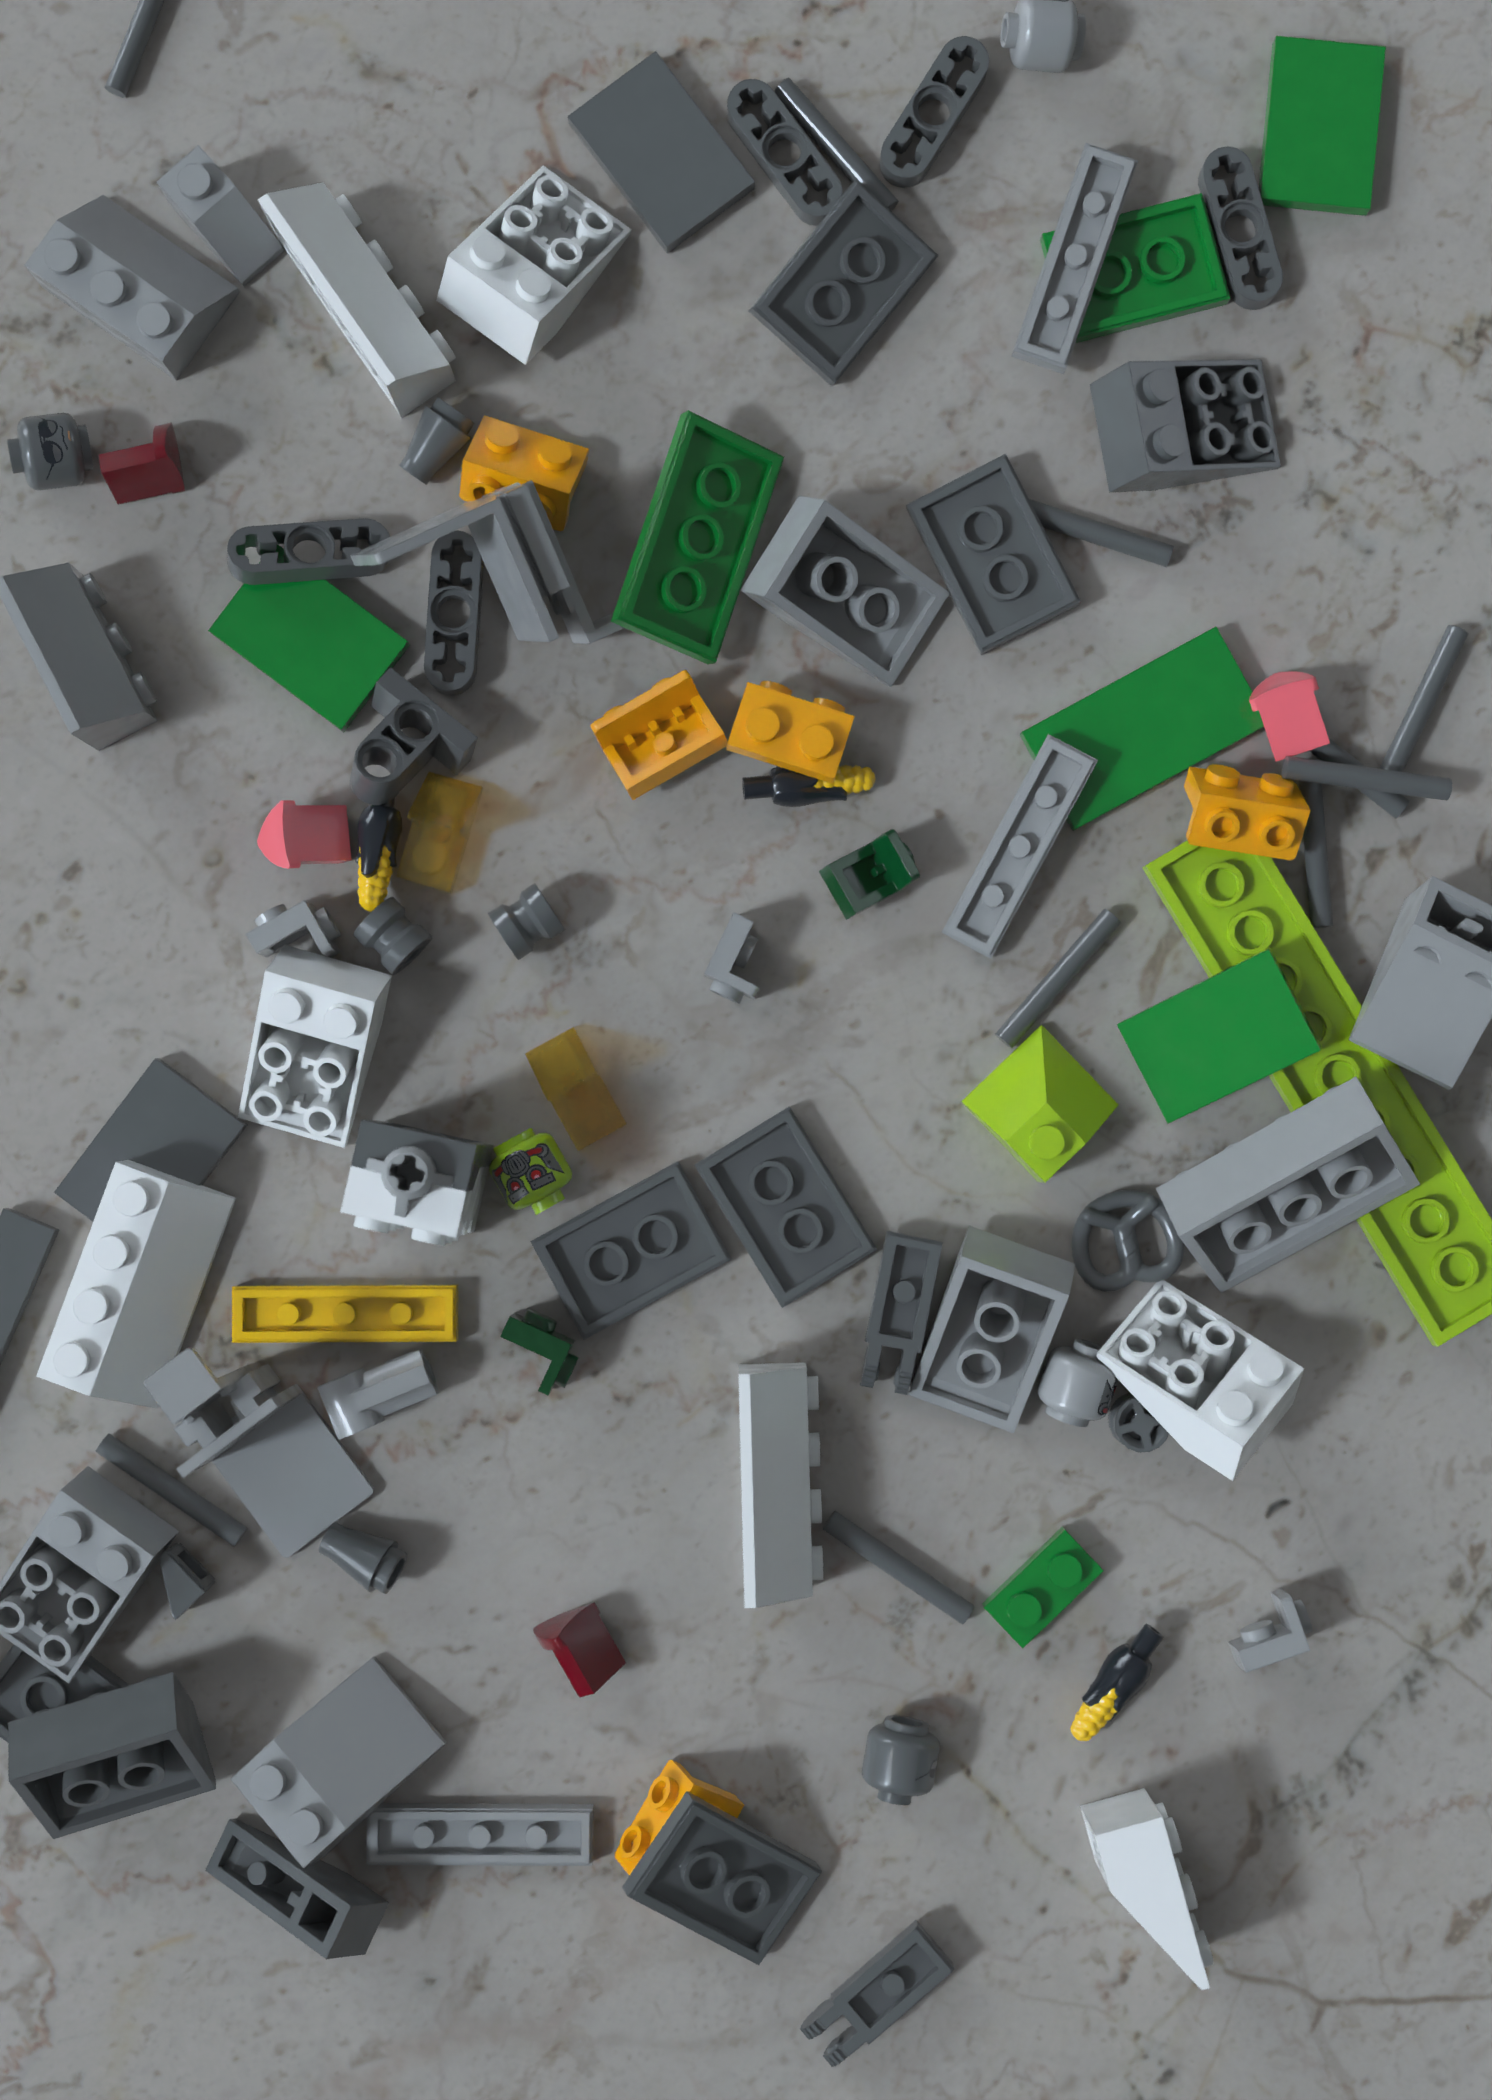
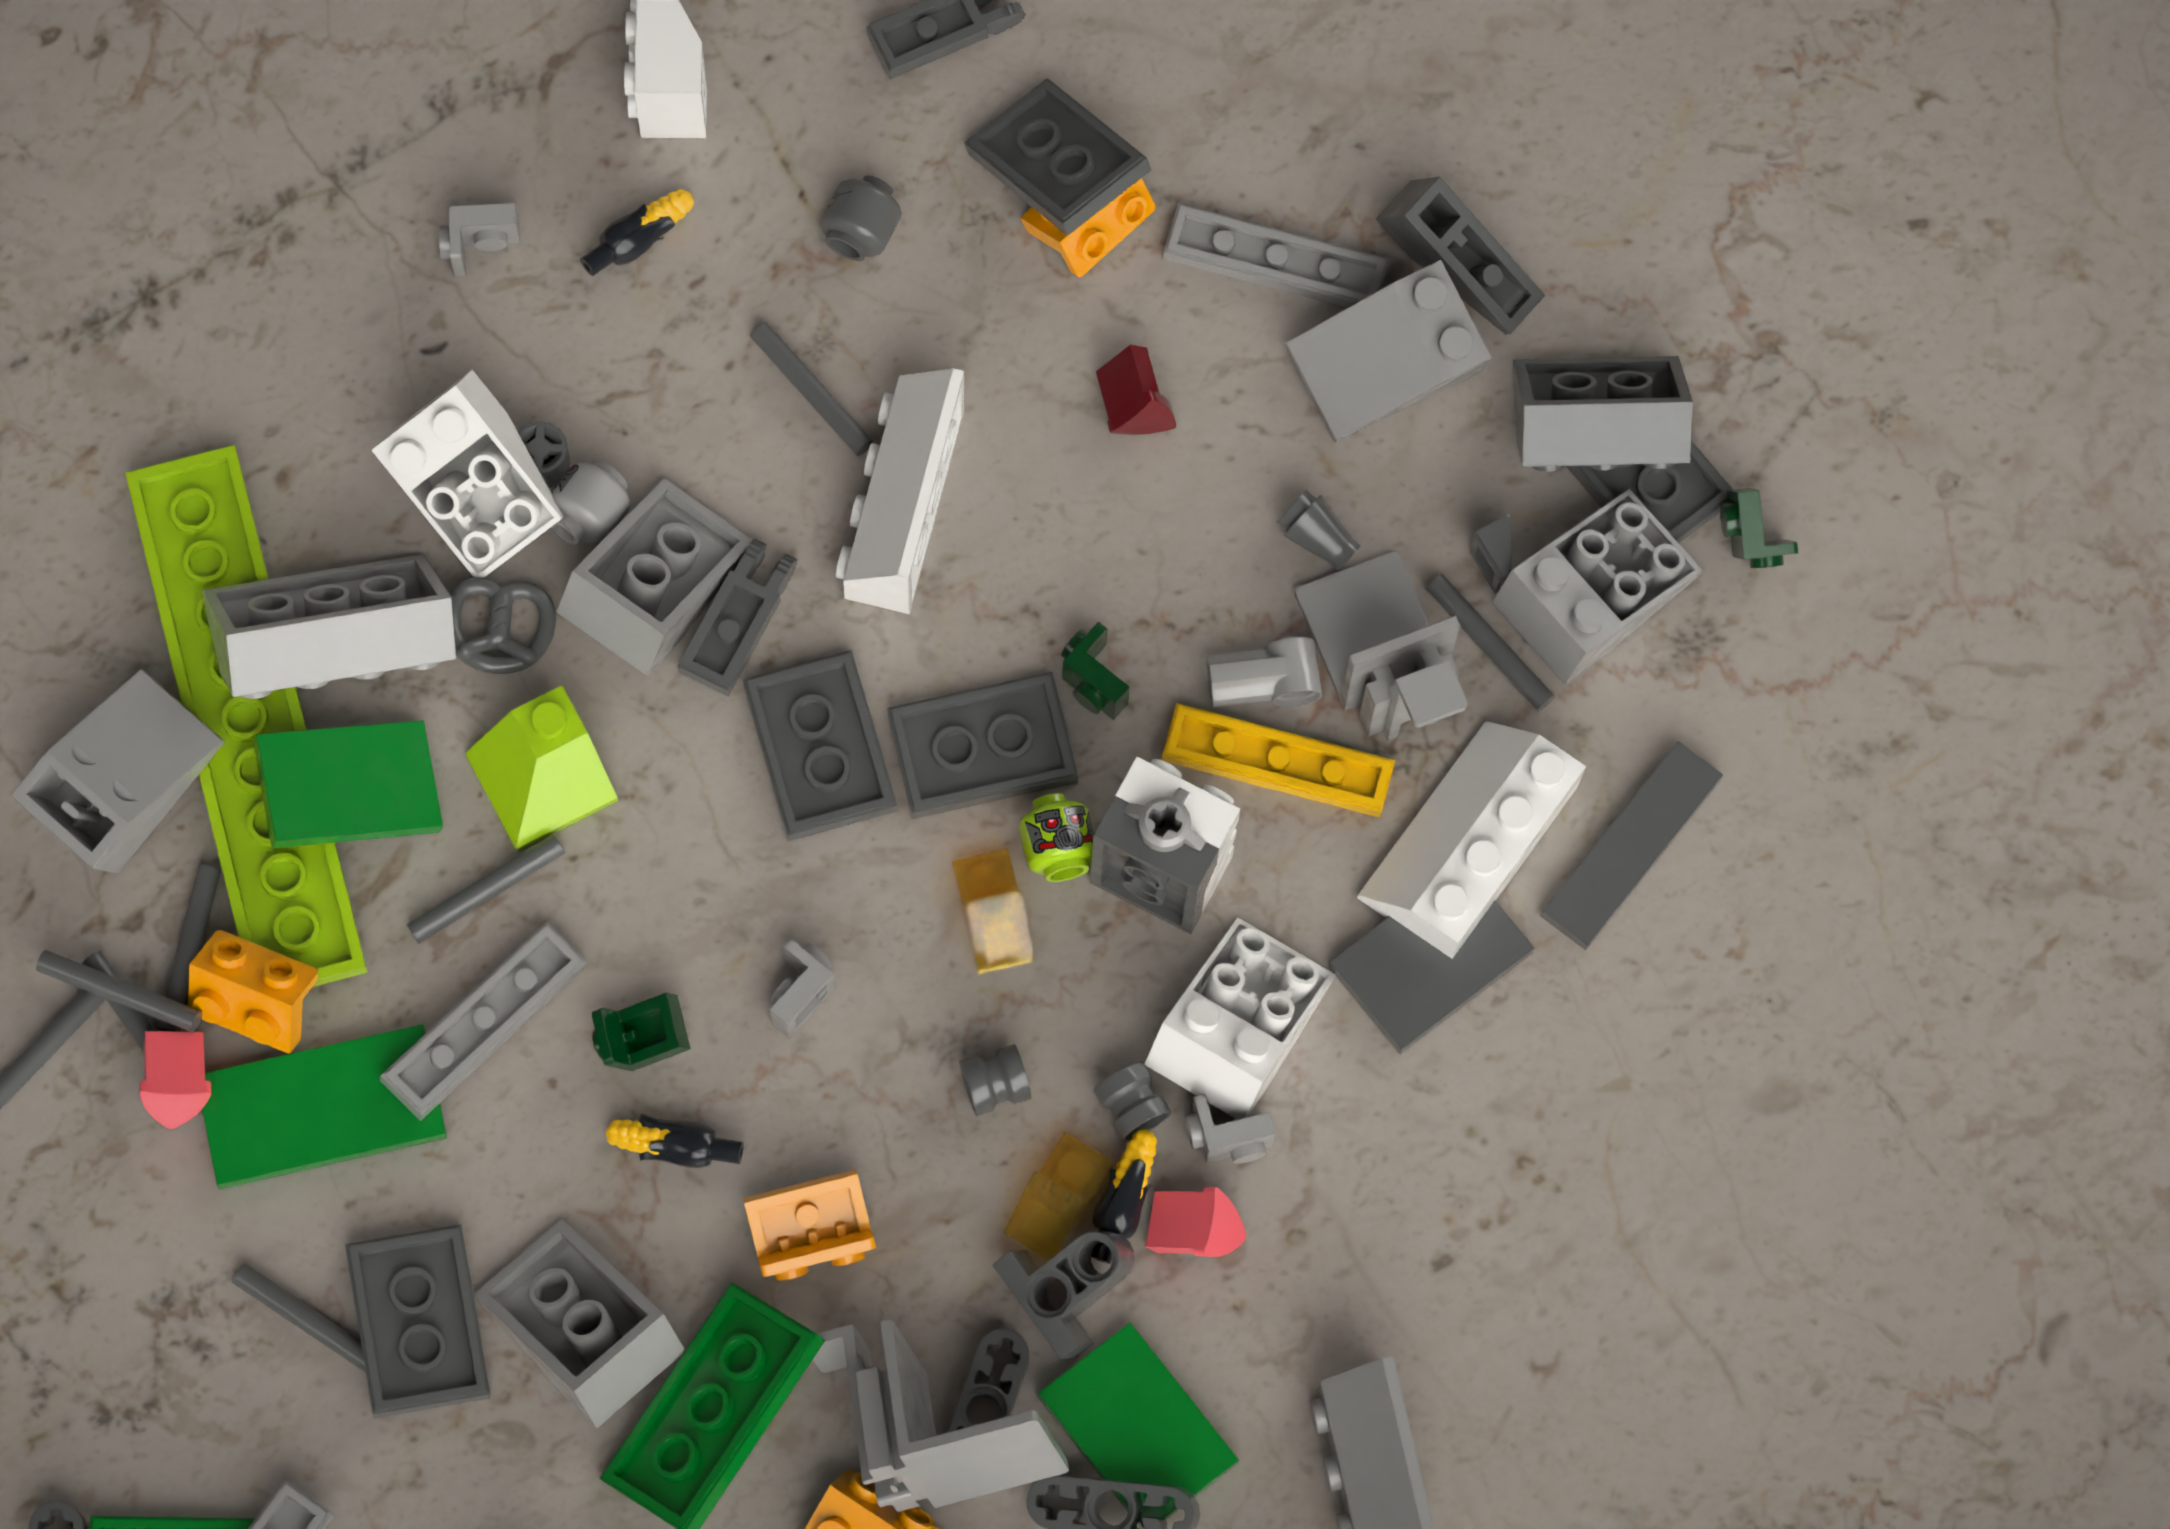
camera: 165 degrees left, 15 degrees down
light orange bracket [726,681,855,784] -> none
green plate [982,1527,1104,1649] -> none
dark grey slope [1090,359,1281,493] -> none

